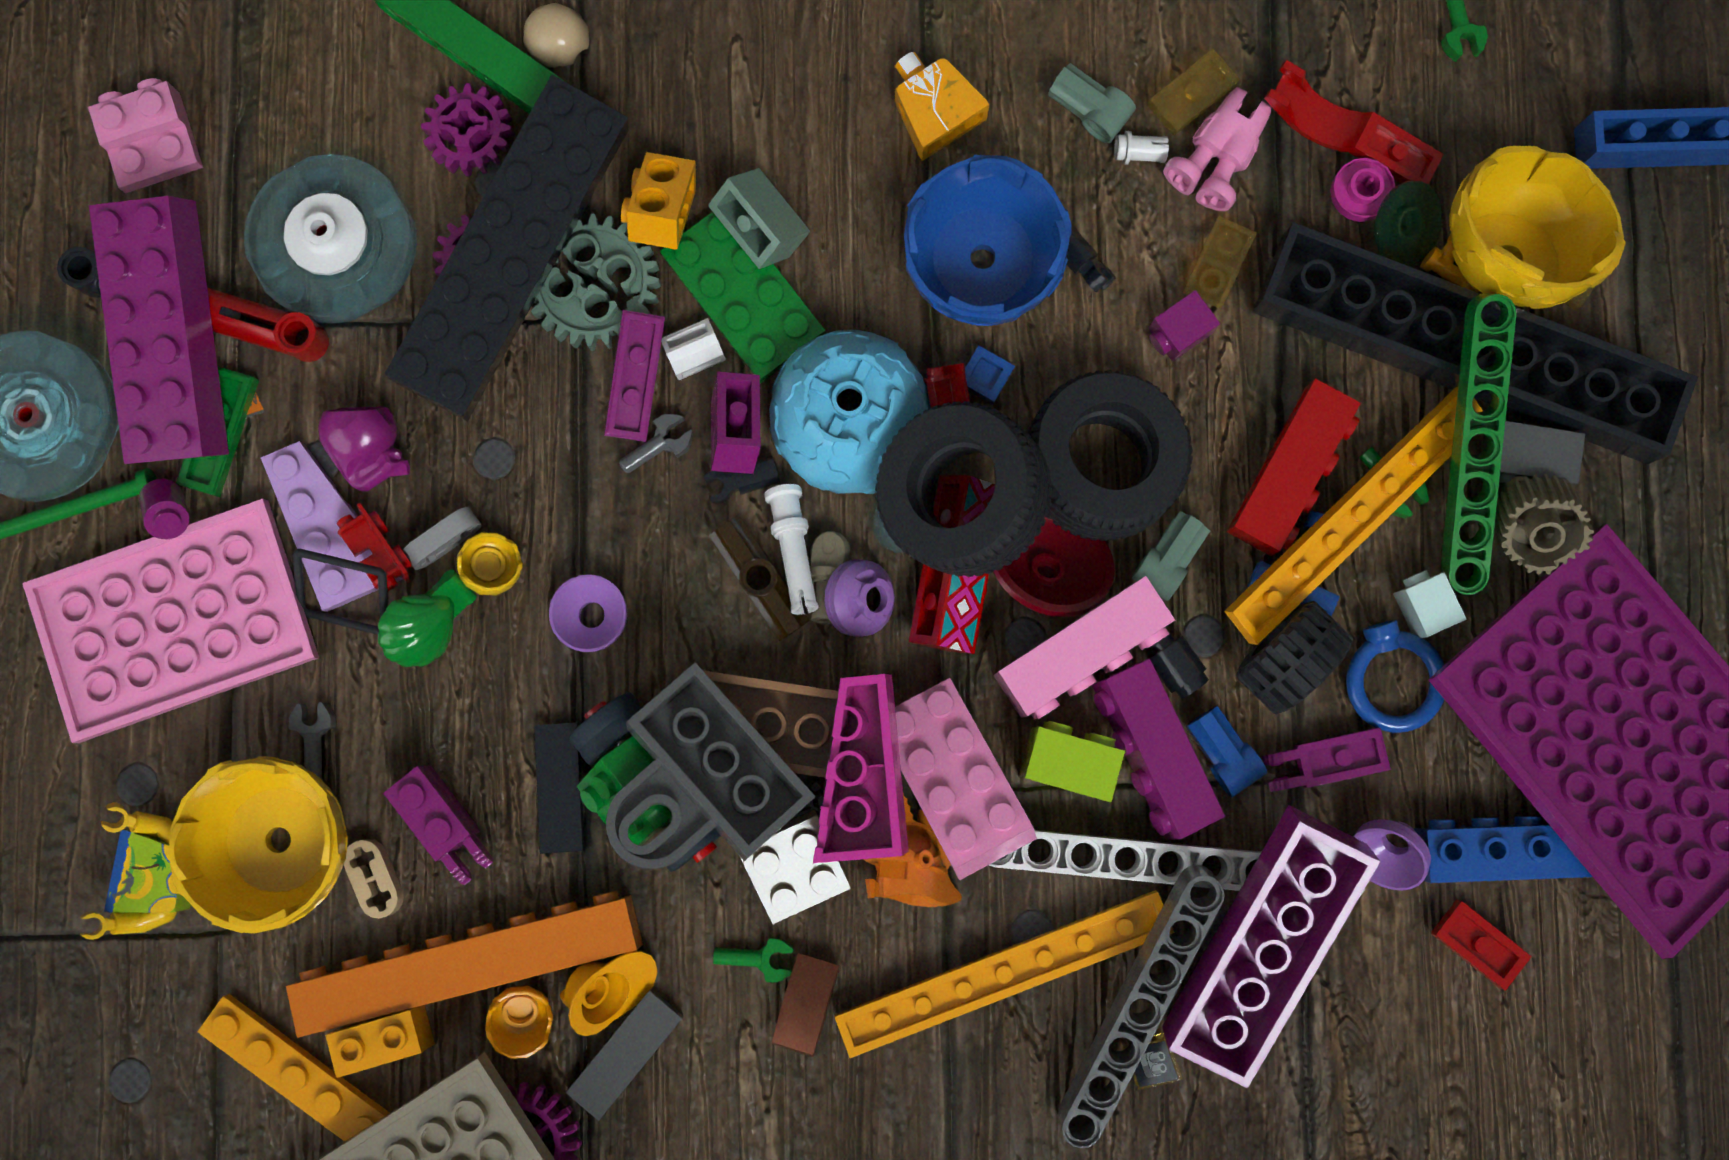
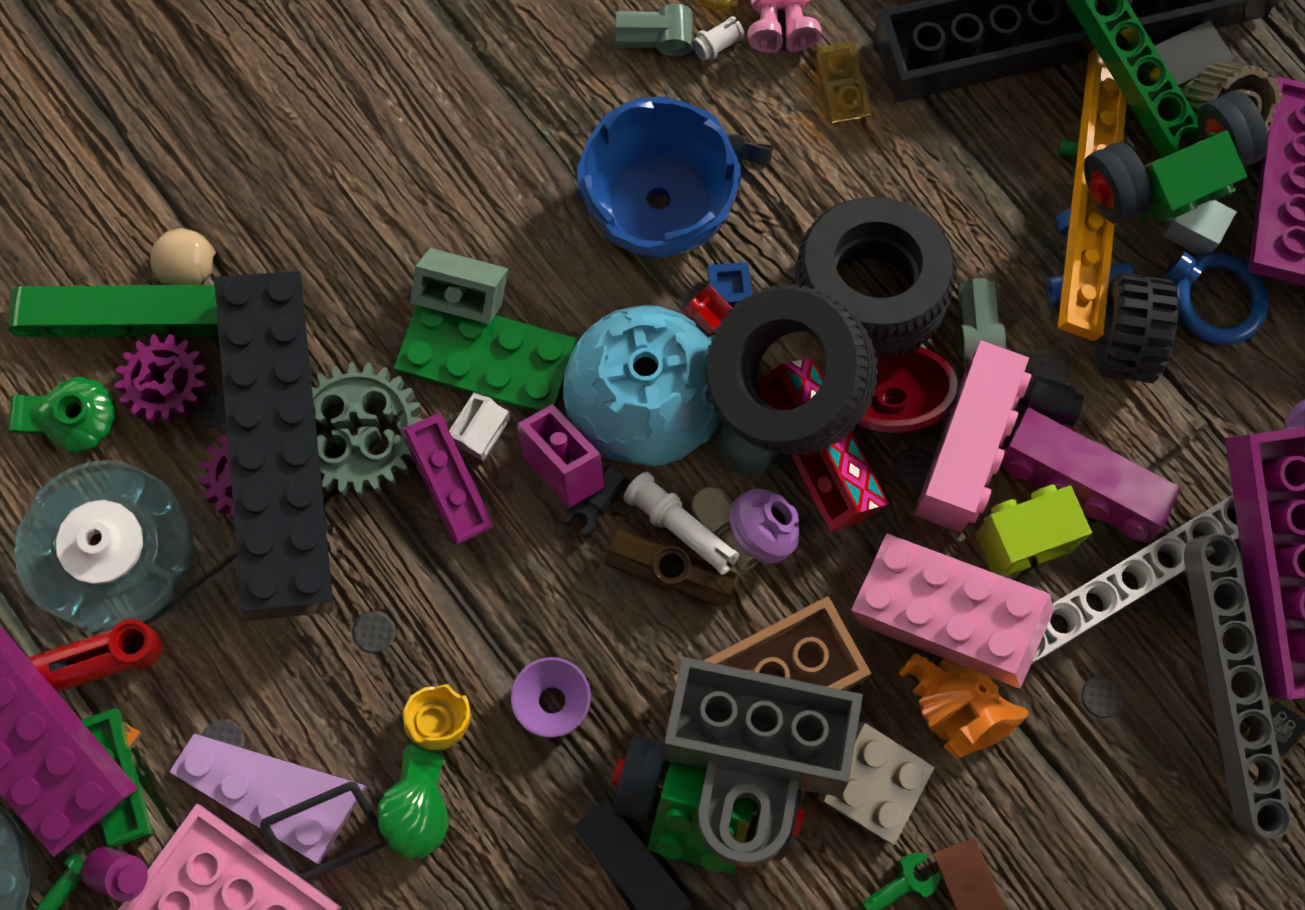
camera: 45 degrees left, 10 degrees down
magenta piece [318,406,410,492] -> none
red hinge [336,503,412,592] -> none
light grey beam [403,507,482,570] -> none
dark grey bar [619,414,694,473] -> none
light orange brick [621,152,696,250] -> none
dark pink wedge [813,674,909,863] -> none
light orange plate [834,890,1174,1058] -> none
light orange torso [895,52,989,161] -> none
magenta brick [1148,290,1221,362] -> none
blue piece [1185,706,1268,798] -> none
red brick [1226,378,1361,556] -> none
magenta hinge [1262,728,1391,792] -> none
none -> green animal [8,376,116,453]
none -> brick [1084,91,1268,223]

